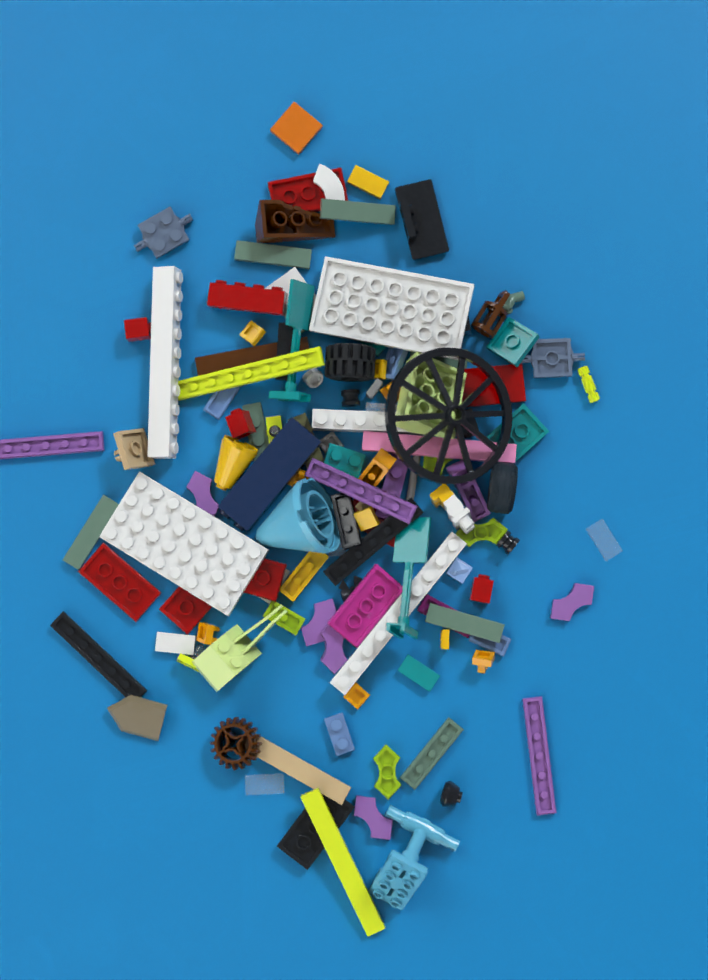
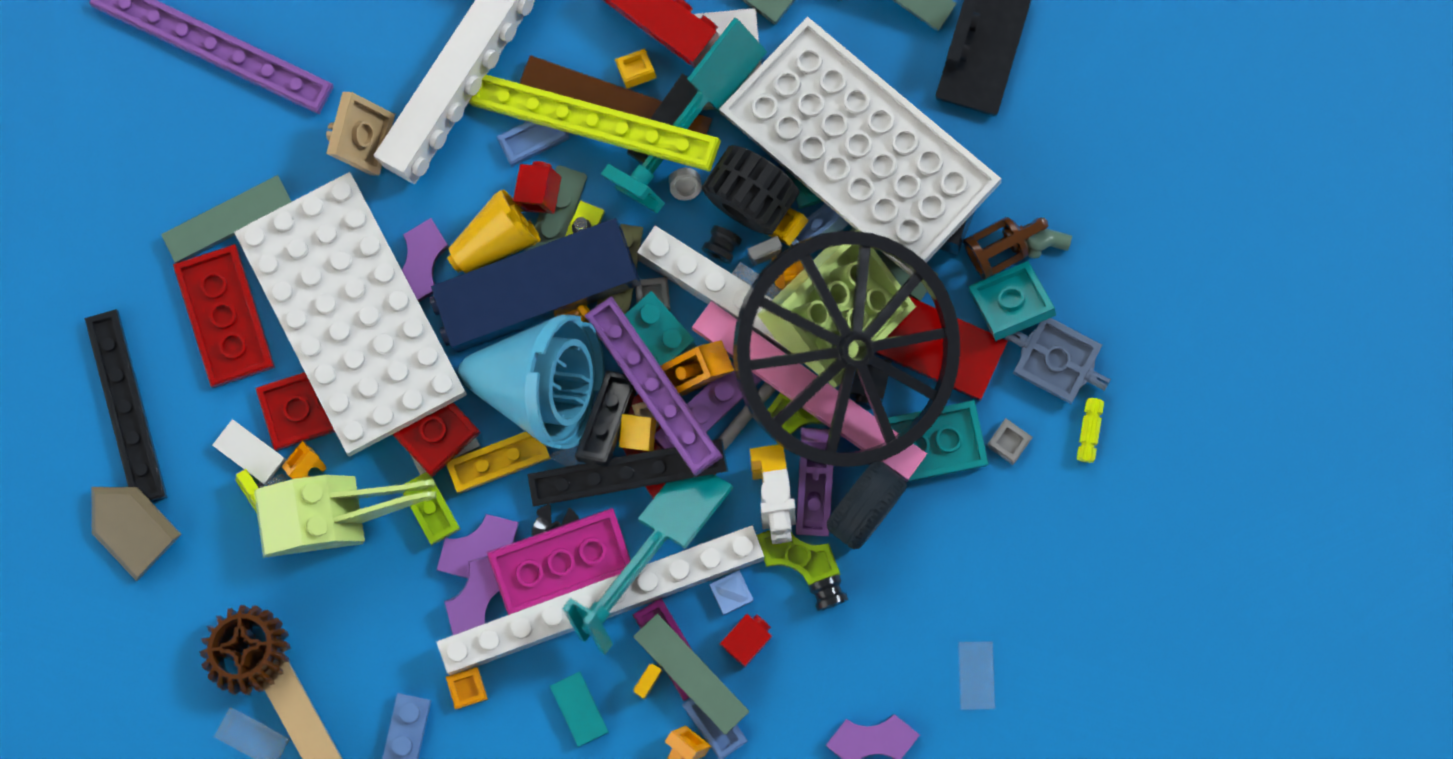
camera: 35 degrees right, 5 degrees down
none -> light grey tile [986,418,1033,465]

